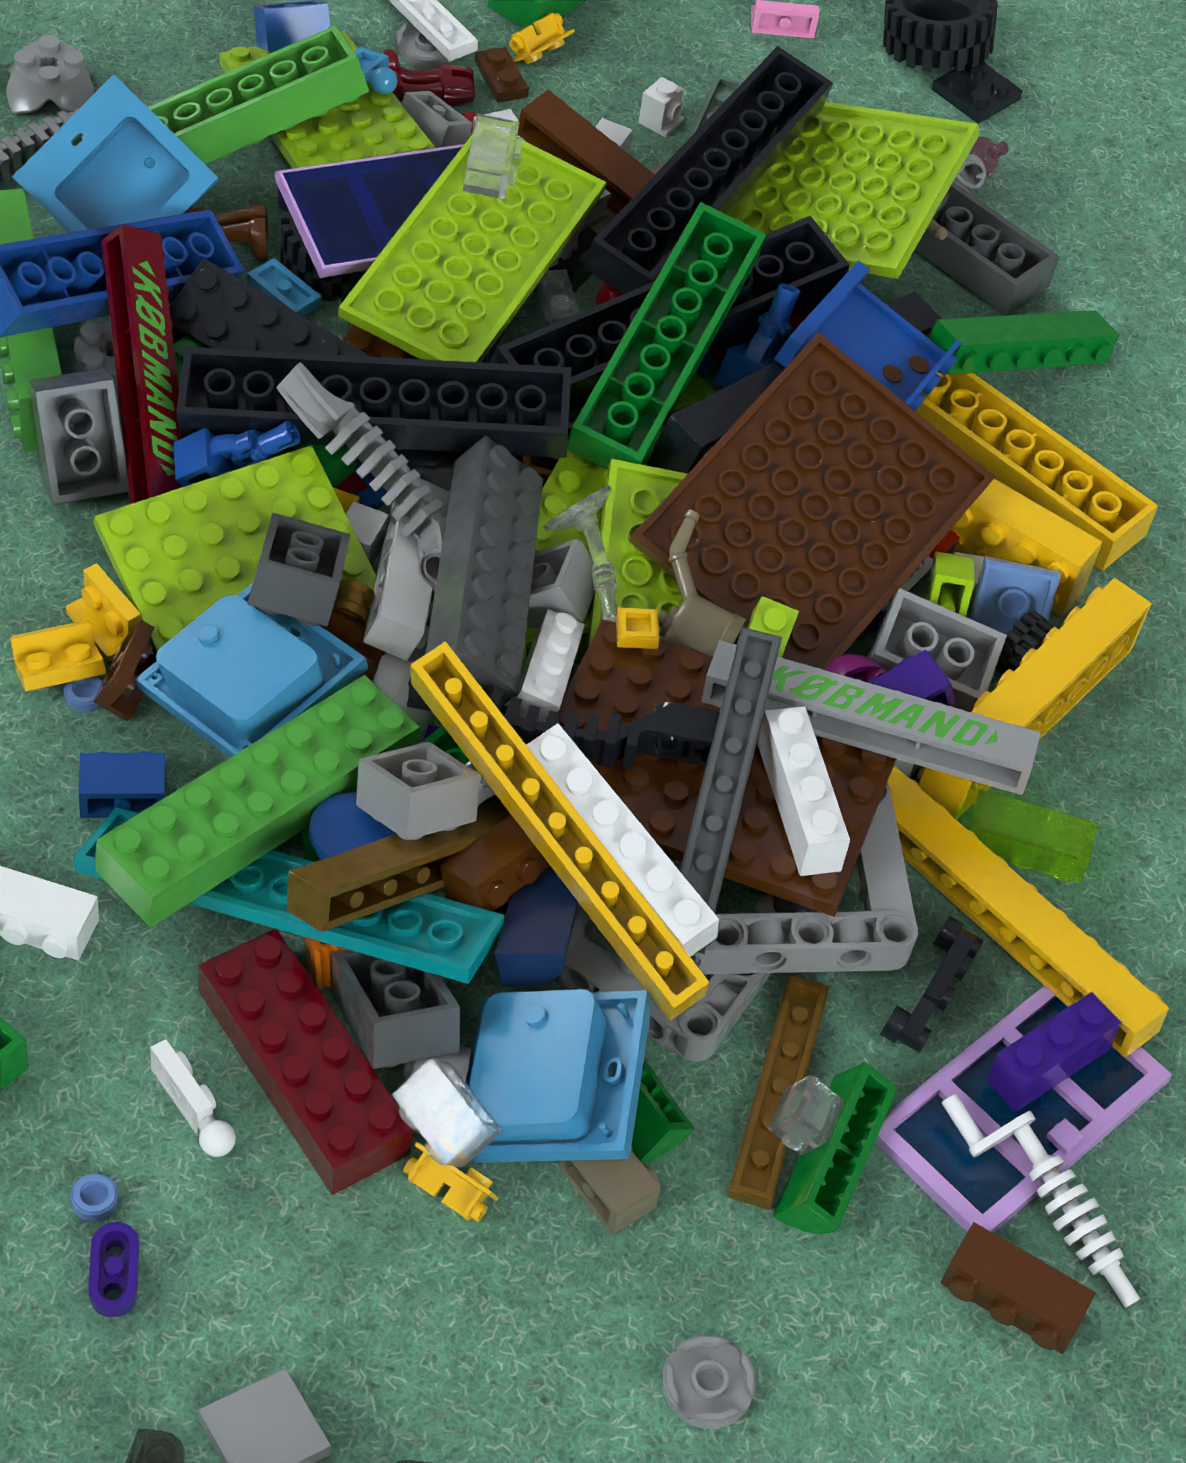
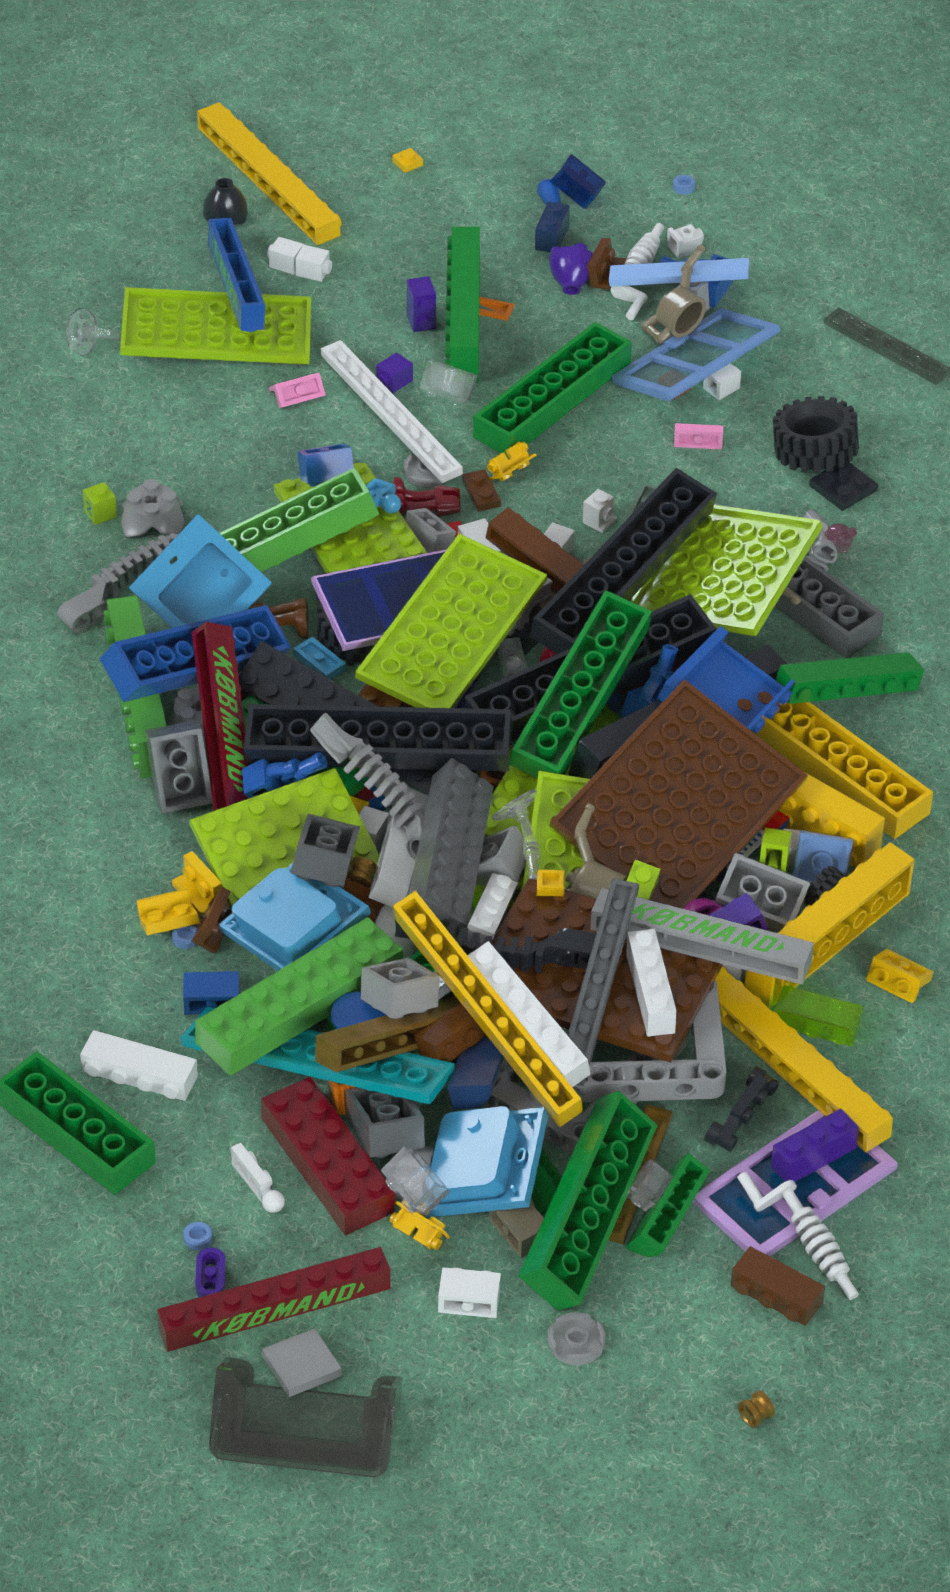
camera: 10 degrees right, 5 degrees down
clear brick [463,114,524,199] -> none
none -> dark red brick [157,1247,391,1352]
none -> white brick [438,1267,501,1318]
none -> green brick [518,1091,658,1311]
none -> yellow bracket [866,948,934,1003]

